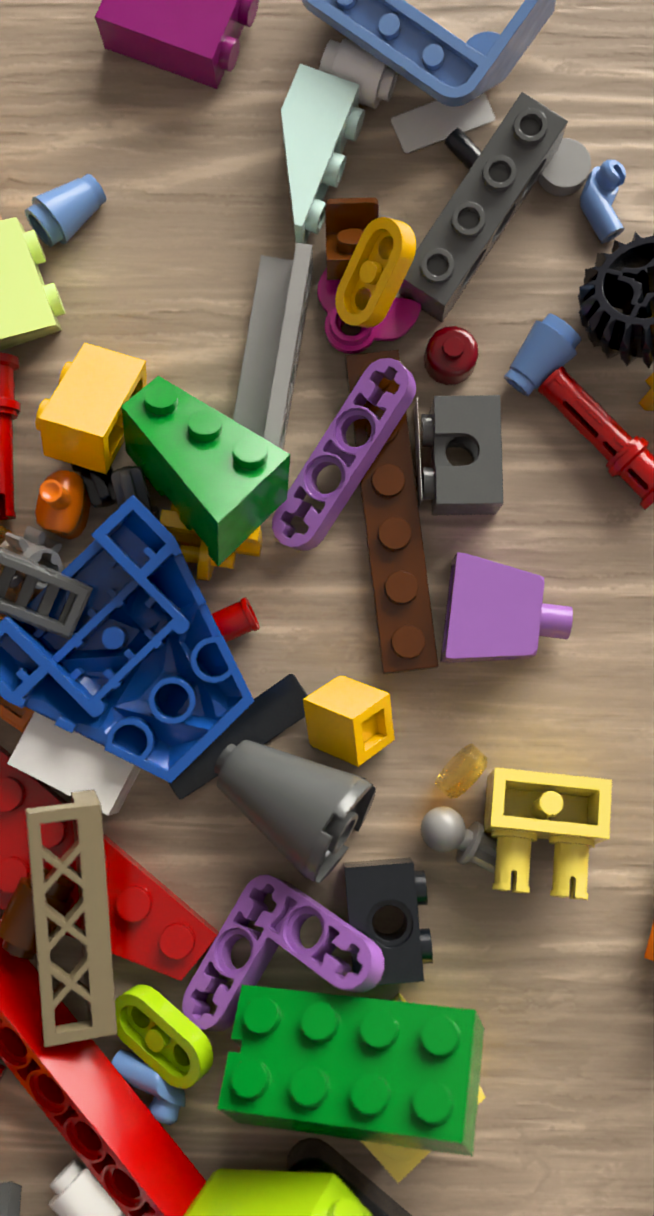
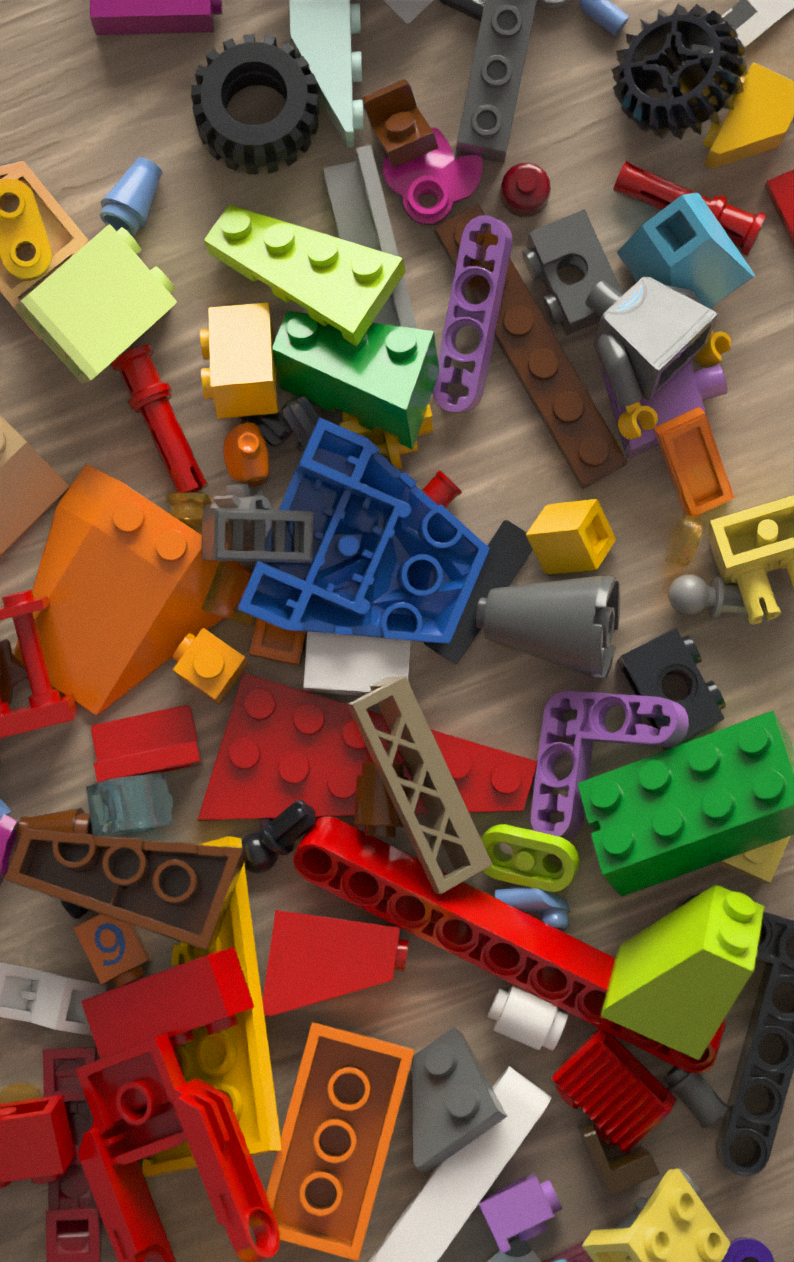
camera: 25 degrees left, 0 degrees up
yellow plate [335,217,416,328] -> none
white sticker [414,397,422,508] -> none
medium blue cone [504,313,581,397] -> none
none -> black tyre [191,34,319,175]
none -> wing [204,204,406,346]
none -> torso [585,277,732,440]
none -> medium azure slope [616,192,756,309]
none -> orange tile [653,407,735,520]

